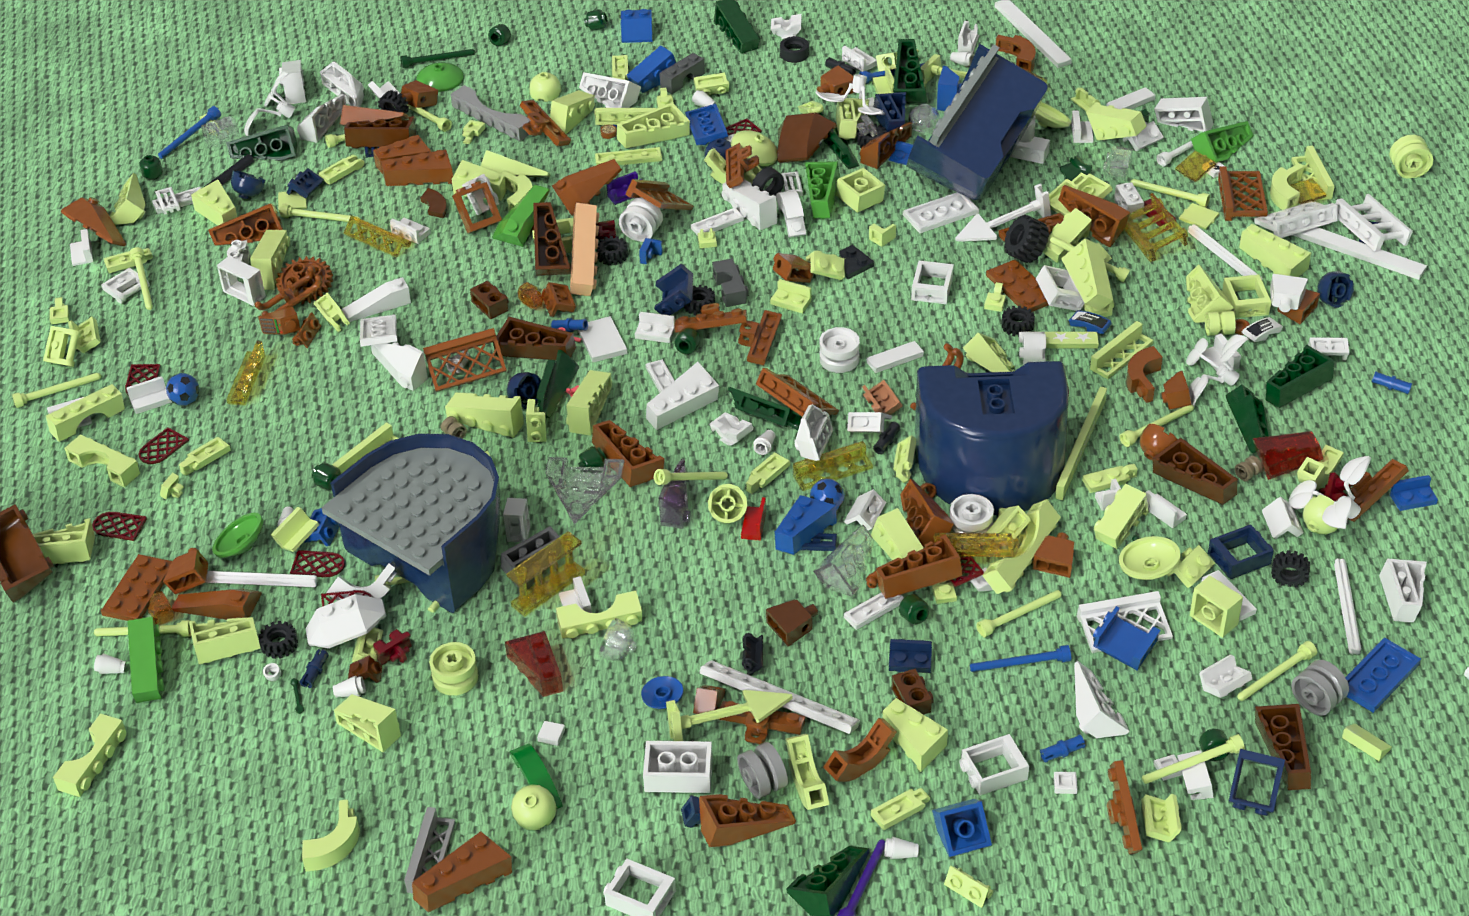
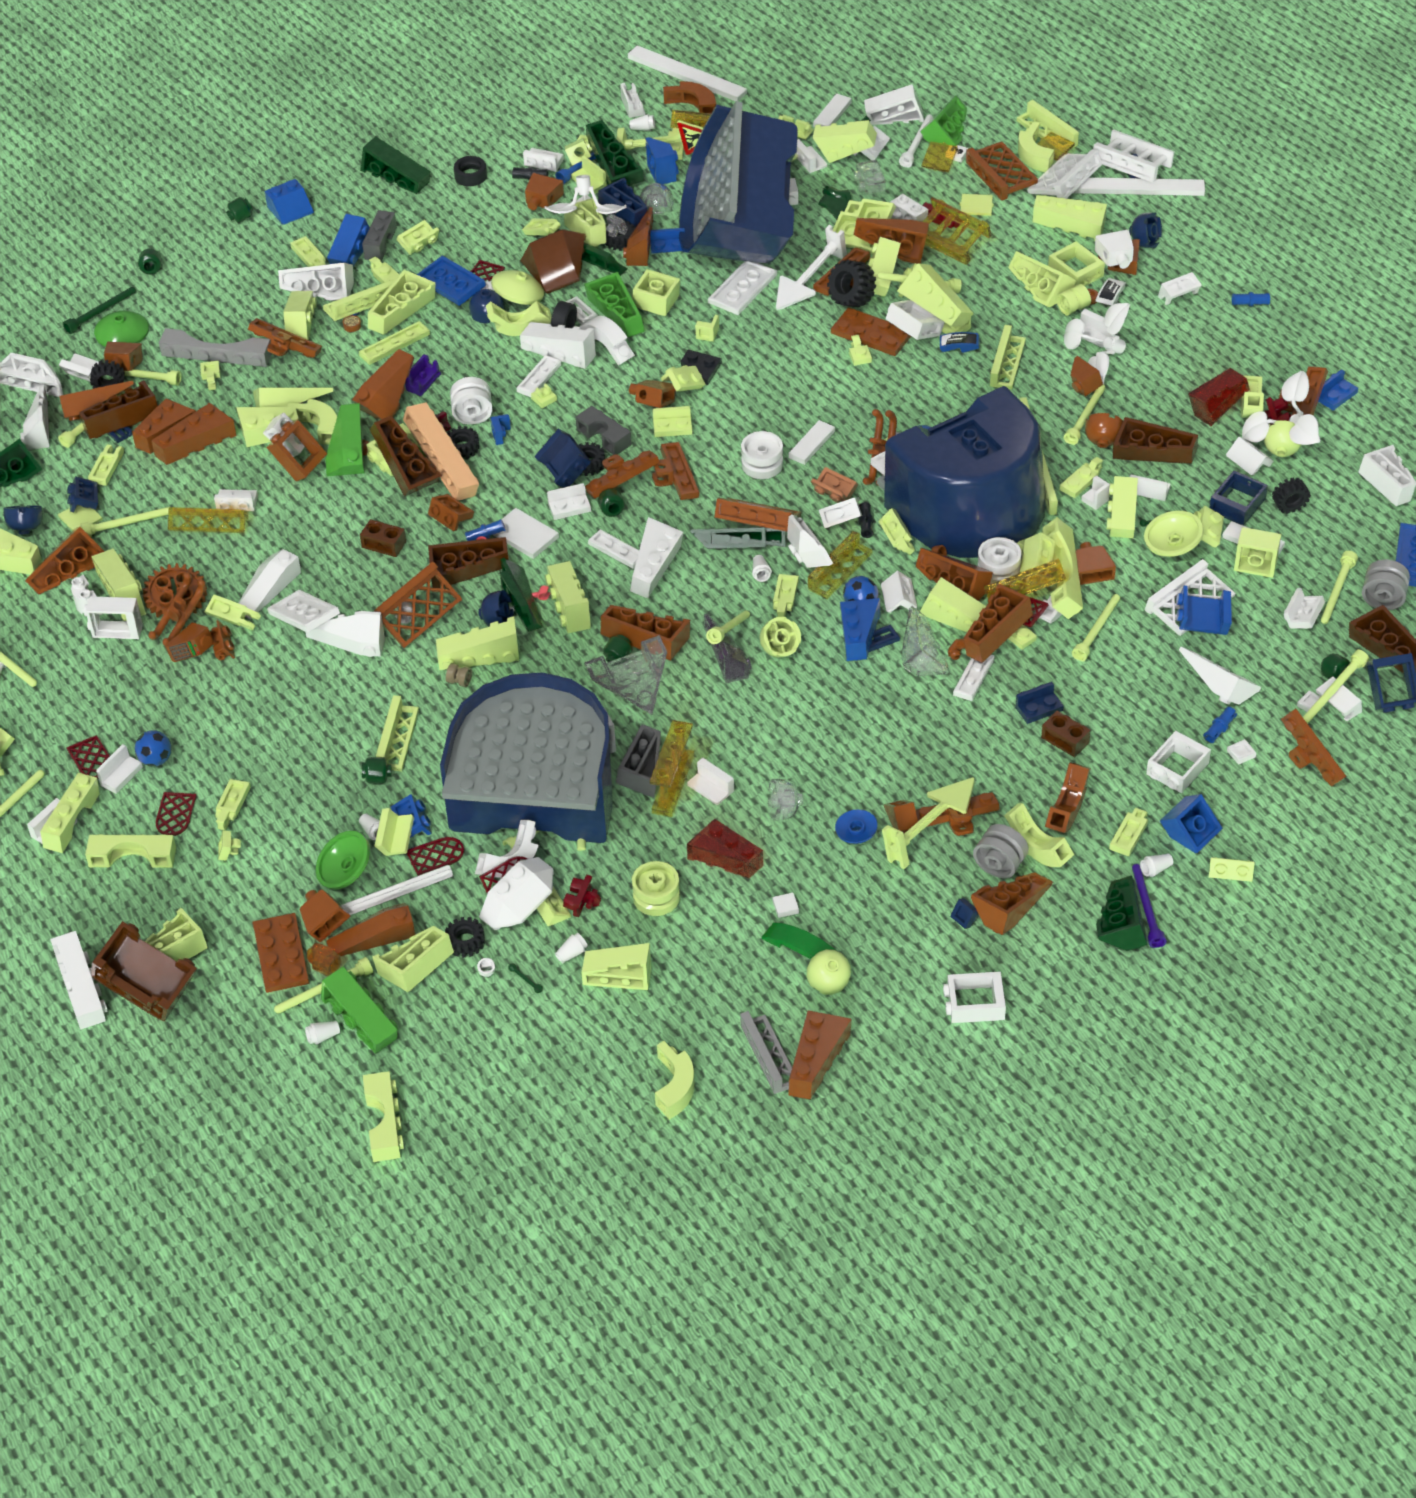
camera: 30 degrees left, 5 degrees up
dark red window [92,512,147,541] -> none
clear yellow fence [226,341,266,405] -> none
dark blue pin [300,649,329,688] -> none
reddish brown bracket [348,655,382,683] -> none
reddish brown tile [420,188,447,218] -> none
clear orange rock [518,282,544,309] -> none
yellowish green bracket [526,399,547,442] -> none
yellowish green cylinder [529,72,561,102] -> none
yellowish green arch [556,591,642,638] -> none
dark orange fence [625,179,694,210] -> none
white brick [643,741,713,793] -> none
white cone [692,90,717,107] -> none
white tile [700,660,860,734] -> none
white cylinder [710,412,753,446] -> none
dark orange plate [726,143,759,188] -> none
red panel [741,497,766,541] -> none
black hinge [742,633,763,675] -> none
reddish brown torso [766,599,818,647] -> none
white cylinder [771,14,802,39] -> none
yellowish green wedge [883,698,948,772] -> none
dark green head [899,594,929,625] -> none
white window [911,261,954,304] -> none
yellowish green wedge [963,333,1015,372] -> none
blue piece [970,645,1071,672] -> none
black tyre [1001,306,1035,337] -> none
white cylinder [1019,332,1046,365] -> none
yellowish green tile [1044,332,1099,348] -> none
dark orange arch [1126,346,1163,403] -> none
yellowish green piece [1130,179,1210,208] -> none
yellowish green bracket [1141,794,1182,842] -> none
white axle [1188,224,1262,280] -> none
dark green wedge [1226,384,1272,454] -> none
dark tan wheel [1235,456,1263,481] -> none
dark green wedge [1265,345,1335,408] -> none
white axle [1334,559,1361,655] -> none
yellowish green wheel [1389,135,1434,178] -> none

